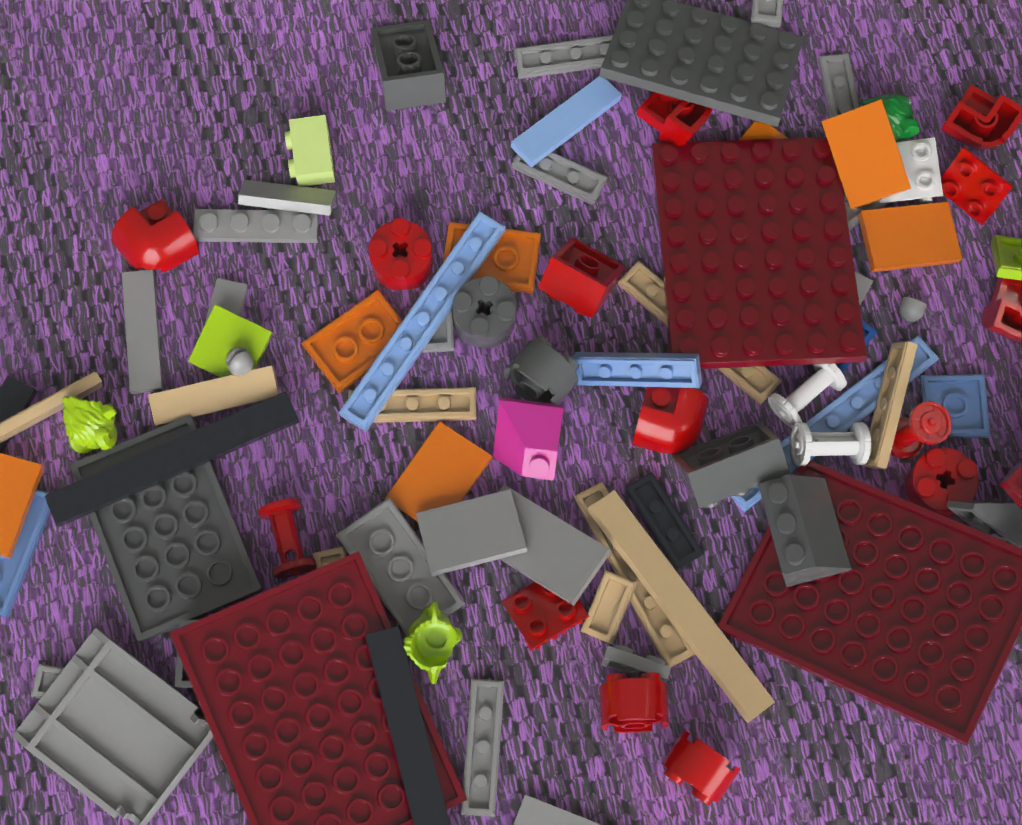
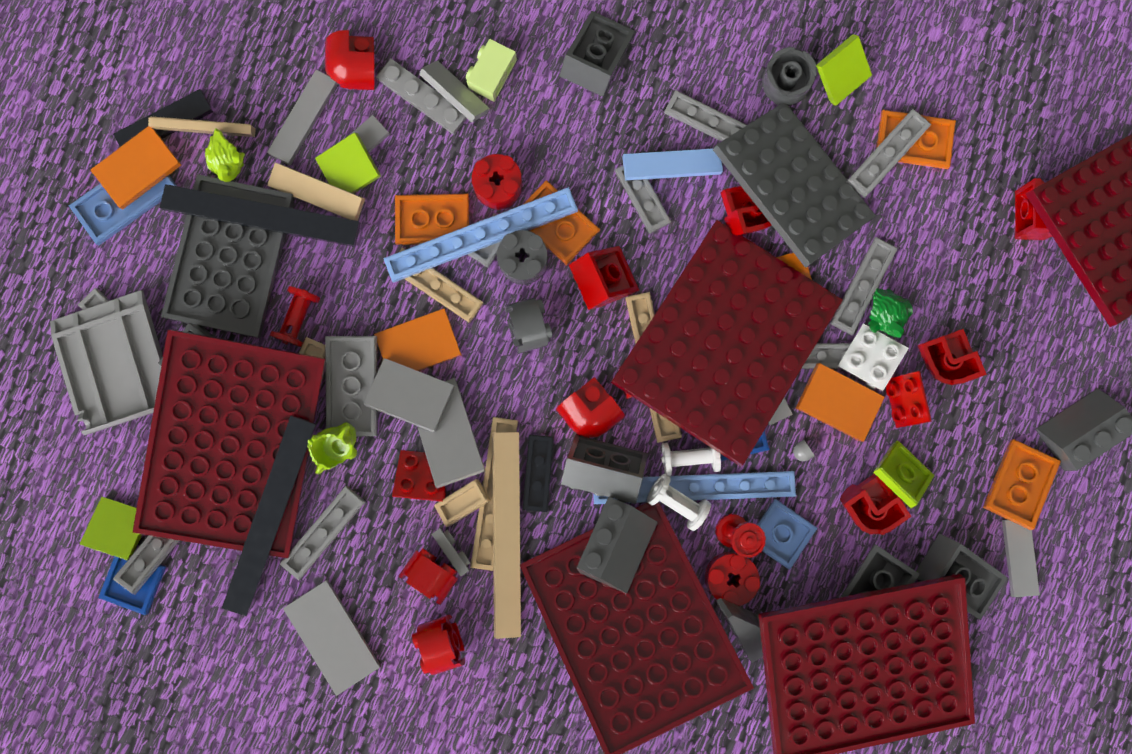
camera: 40 degrees right, 10 degrees up
light grey hinge [226,347,254,376] -> none
dark pink slope [493,397,564,480] -> none
medium blue tile [573,352,702,388] -> none
orange tile [821,99,912,210] -> none
tan tile [861,341,918,469] -> none

